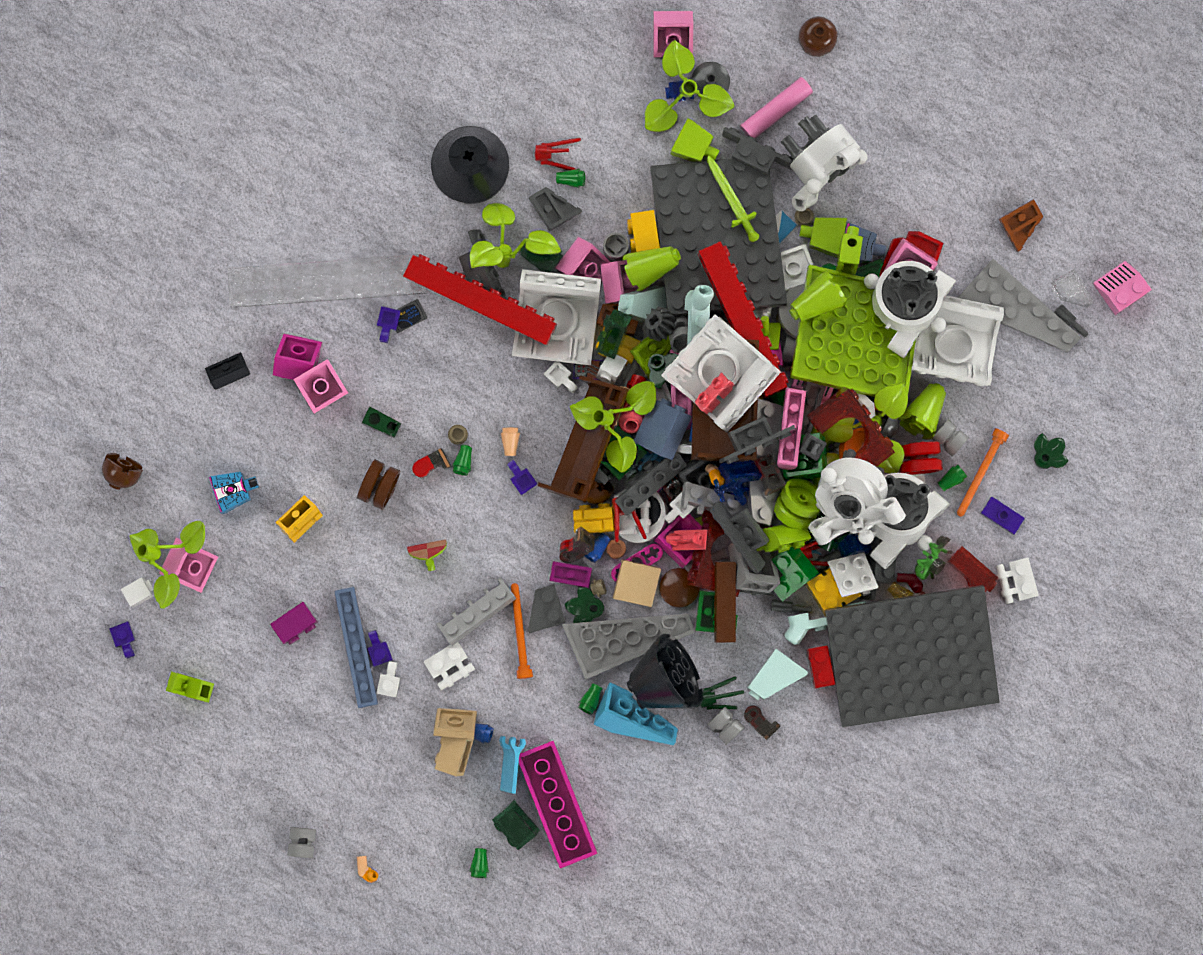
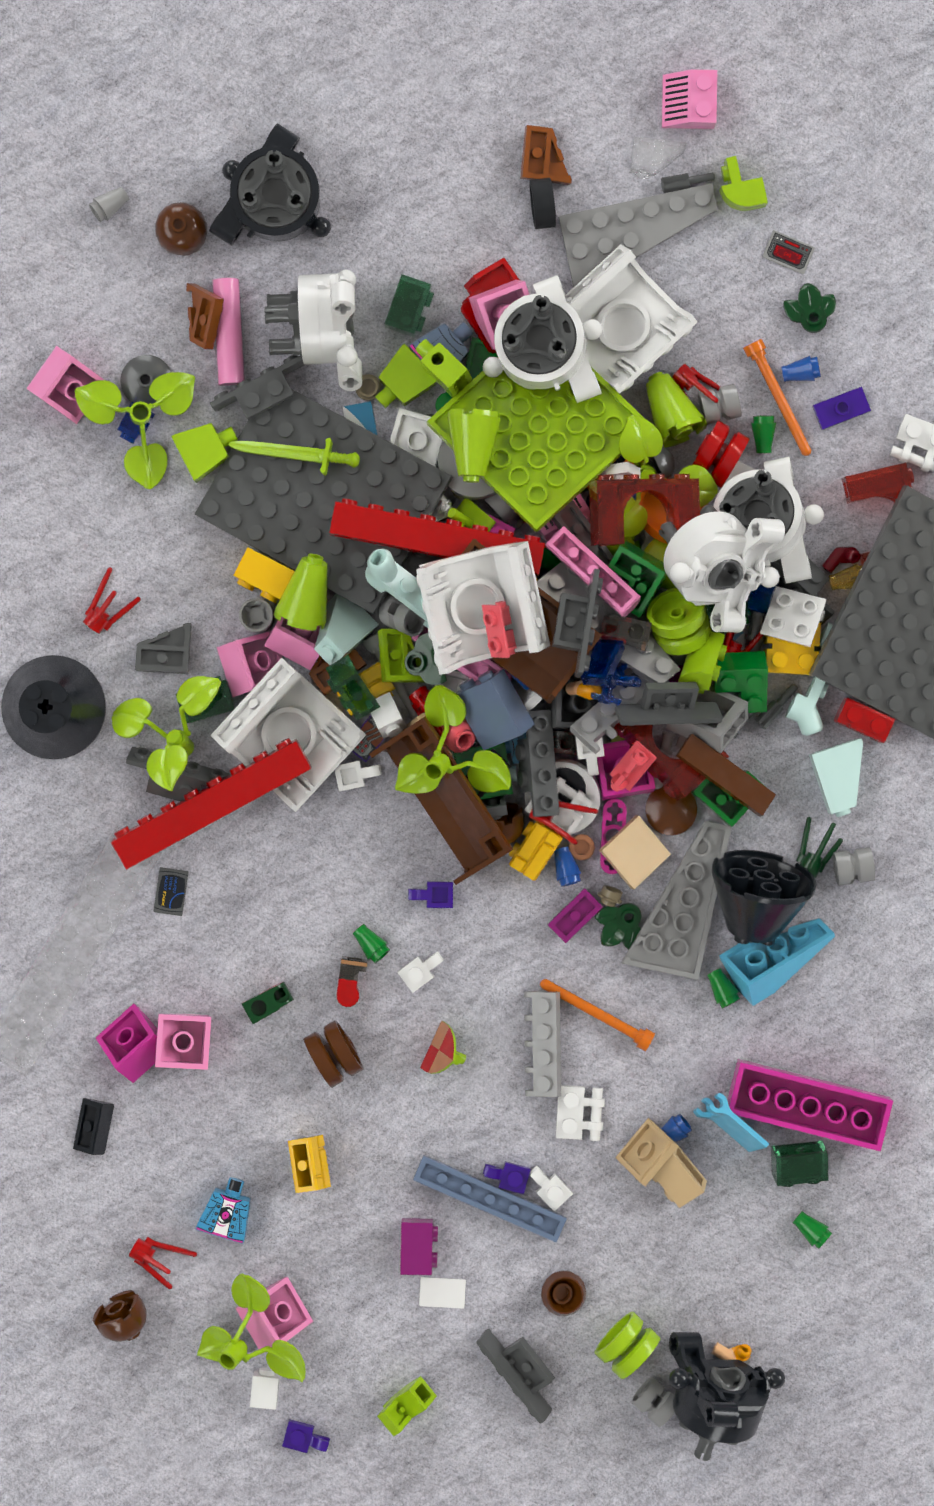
camera: 50 degrees left, 5 degrees up
dark purple plate [377,306,401,343] -> none
dark tan plate [448,425,468,445] -> none
light nougat cone [501,427,520,456] -> none
dark grey wing [528,584,566,634] -> none
green cone [556,169,586,188] -> none
clear smoke leg [559,527,595,563] -> none
dark grey gear [642,306,676,342] -> none
clear smoke leg [744,705,781,740] -> none
dark grey slope [799,433,827,461] -> none
animal [914,535,953,580] -> none
none -> red plant [129,1237,197,1289]
none -> dark orange wing [186,283,224,349]
none -> piece [209,123,331,246]
none -> clear green brick [384,274,435,338]
none -> white plate [397,951,444,993]
none -> white sticker [419,1277,466,1309]
none -> dark grey bracket [476,1329,555,1424]
none -> black tyre [529,178,556,229]
none -> reddish brown hat [541,1271,586,1316]
none -> lime wheel [594,1311,661,1379]
none -> black piece [669,1332,785,1461]
none -> red plant [672,363,721,429]
none -> lime brick [719,156,768,211]
none -> sticker [762,230,815,274]
none -> blue cone [781,356,821,382]

